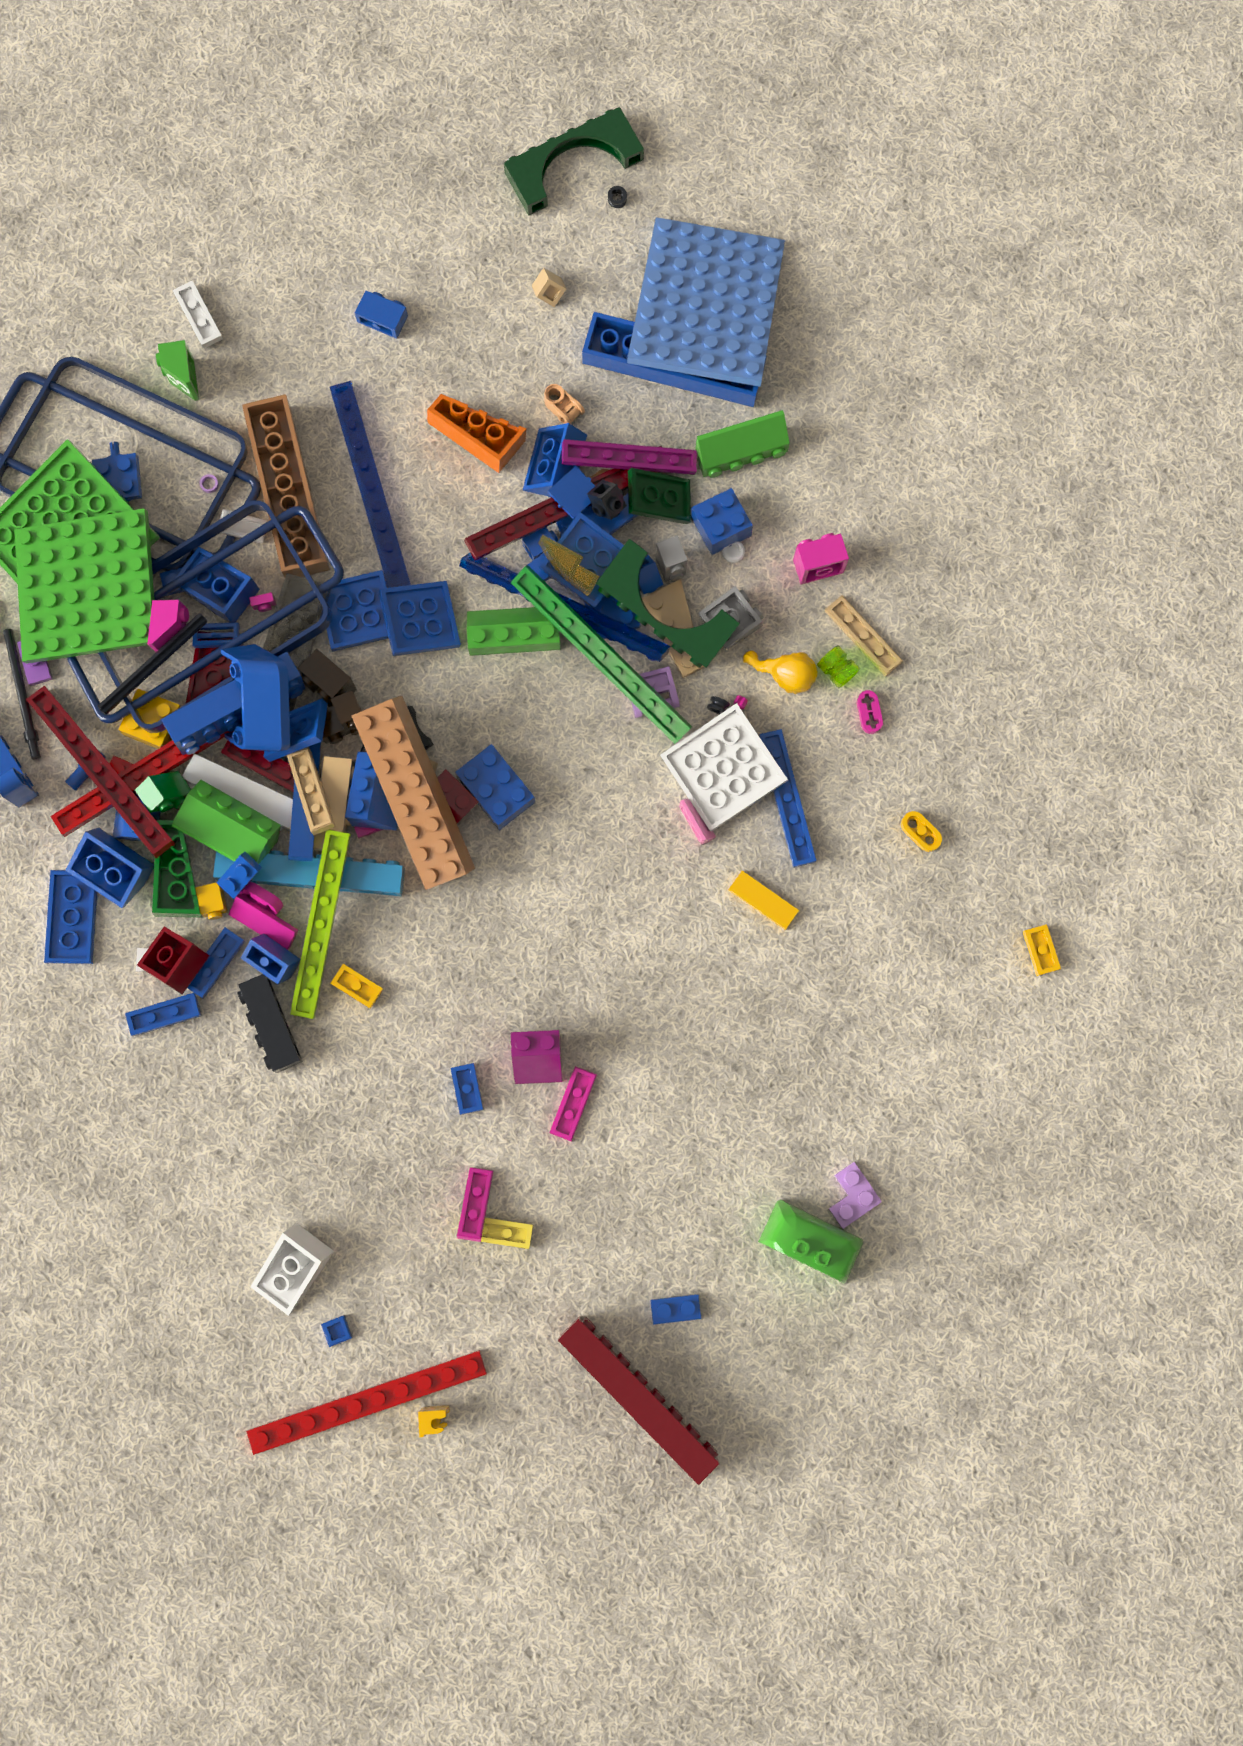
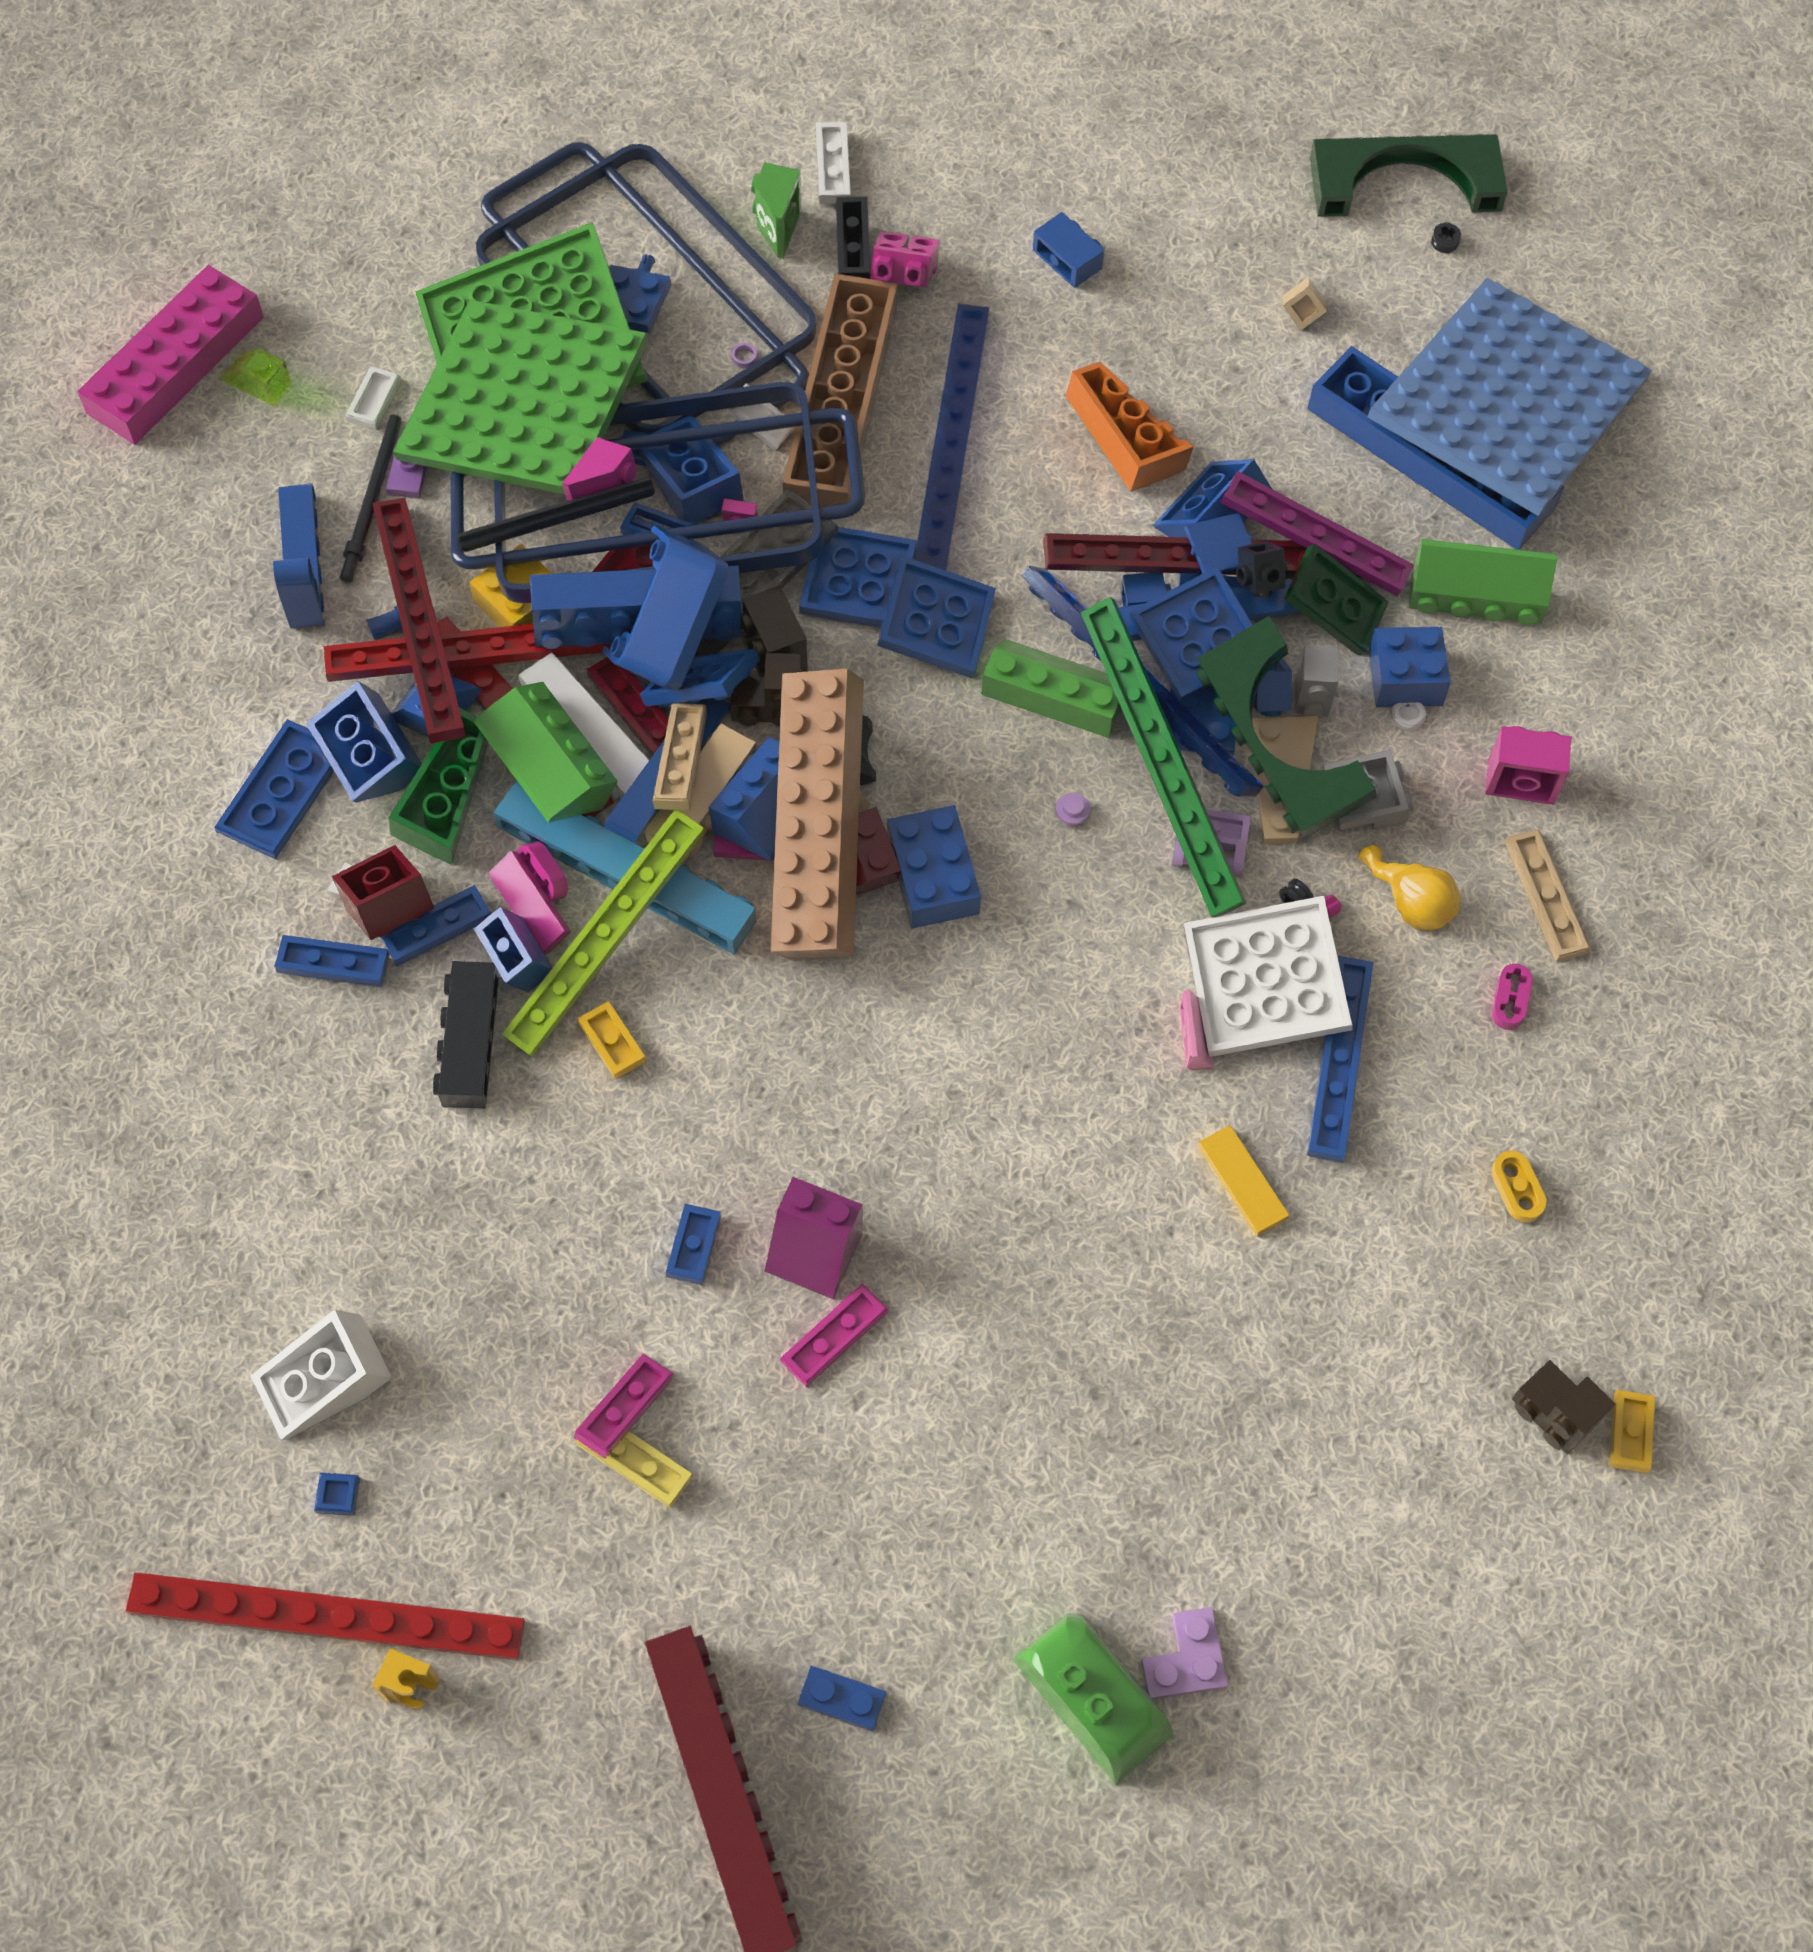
camera: 25 degrees right, 15 degrees down
green brick [135,771,191,813] -> none
yellow brick [195,883,228,920] -> none
blue plate [216,851,262,899] -> none
clear yellow slope [538,535,599,596] -> none
light nougat piece [544,384,585,425] -> none
clear neon green wheel [817,645,860,689] -> none
none -> black brick [836,196,870,279]
none -> dark pink hips [870,231,940,288]
none -> lavender plate [1056,793,1091,826]
none -> dark brown brick [1512,1360,1616,1454]

